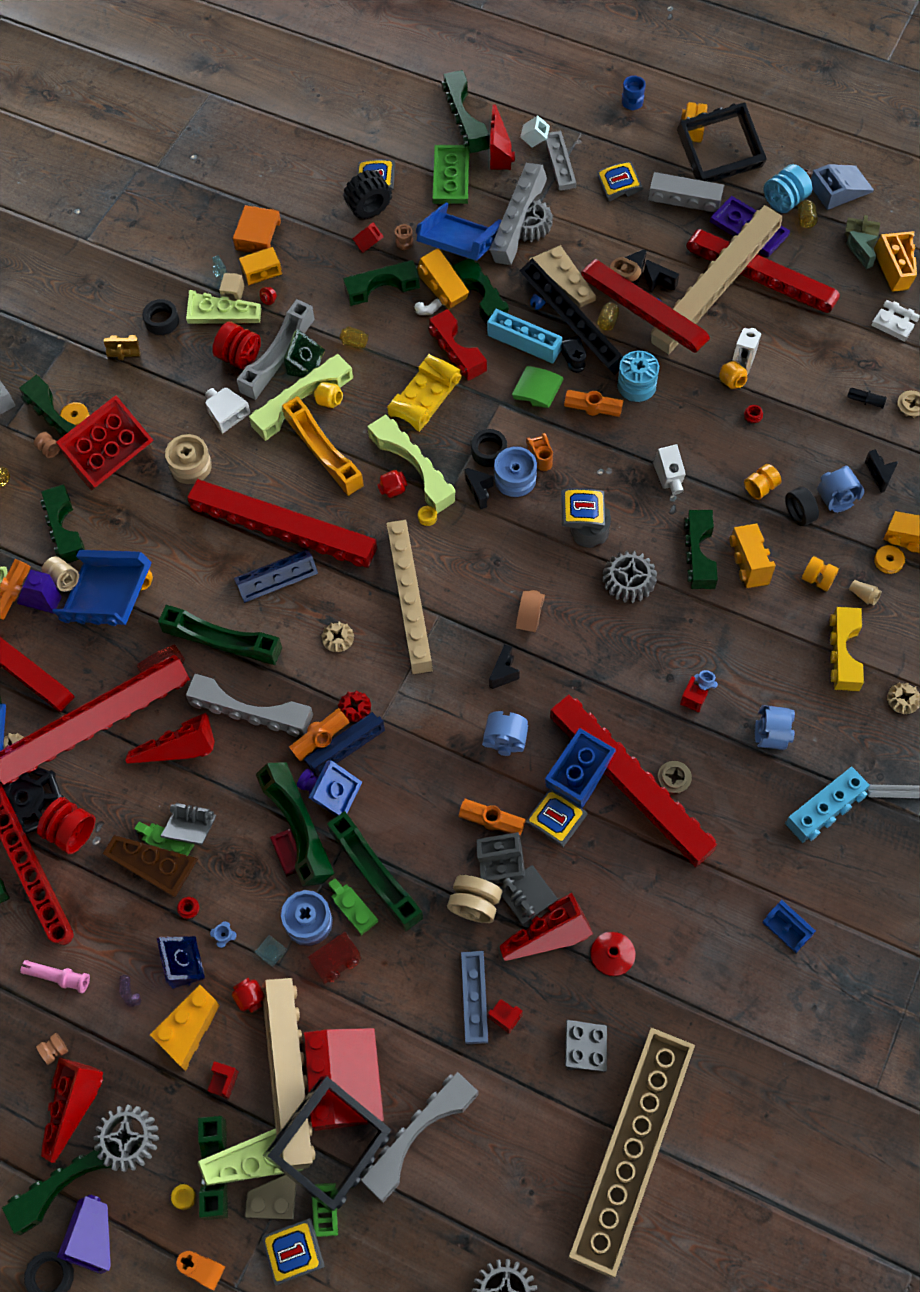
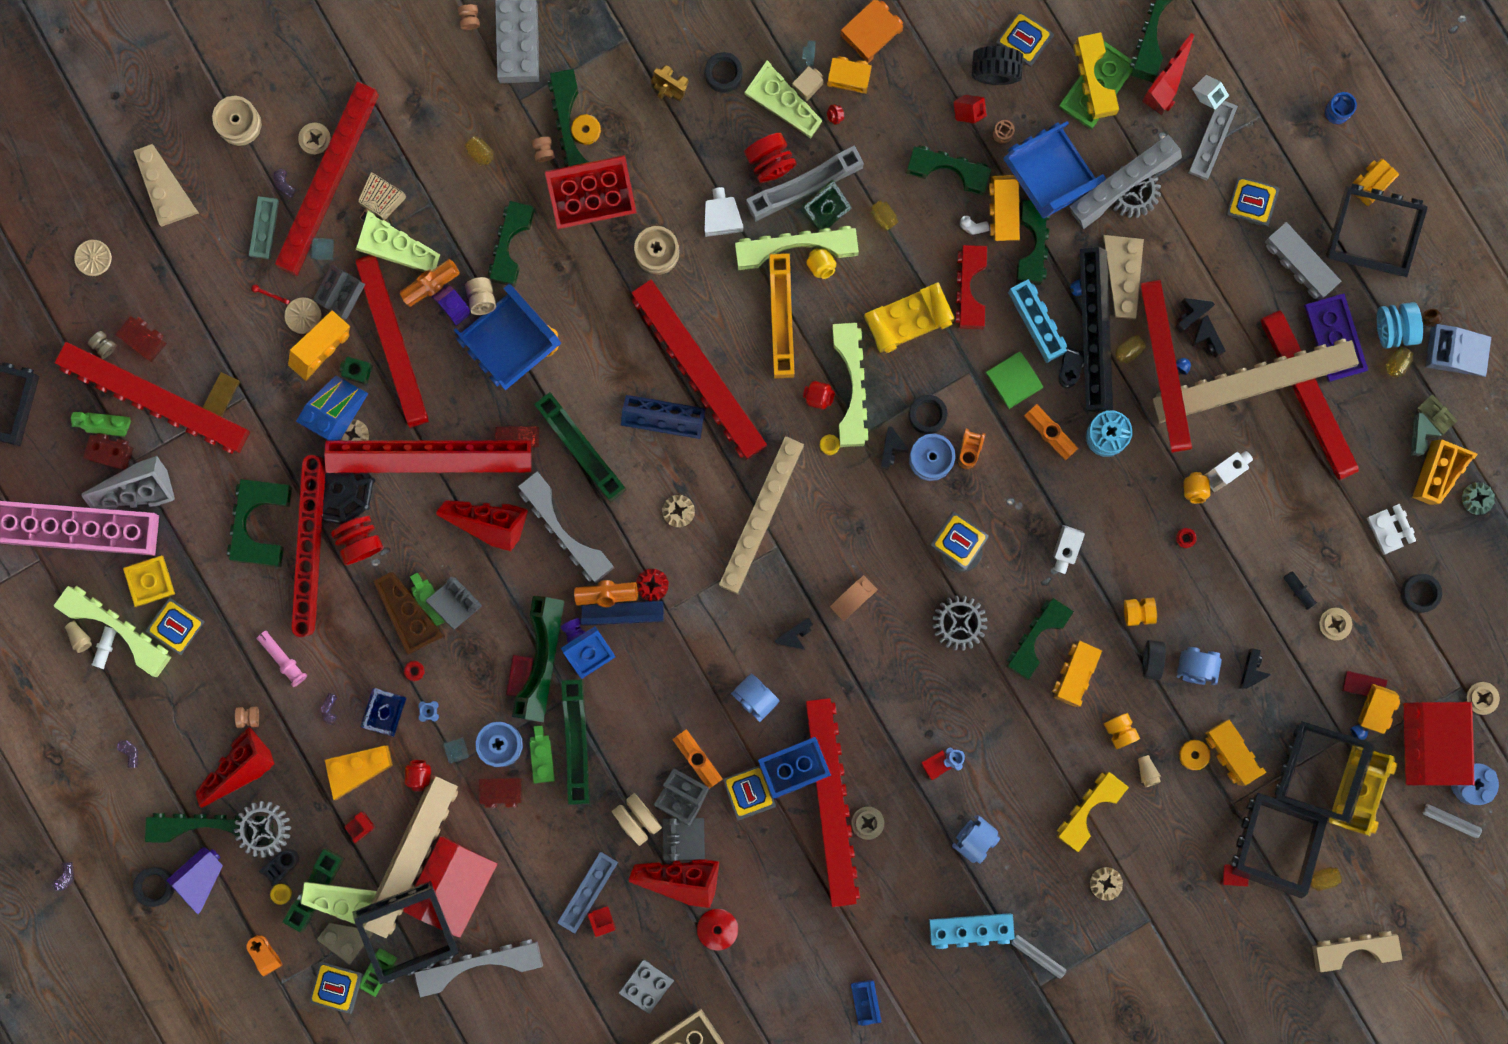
camera: 30 degrees right, 20 degrees up
medium nougat plate [610,257,641,281] -> none
none -> black piece [259,849,299,887]
none -> yellow arch [1073,32,1119,119]

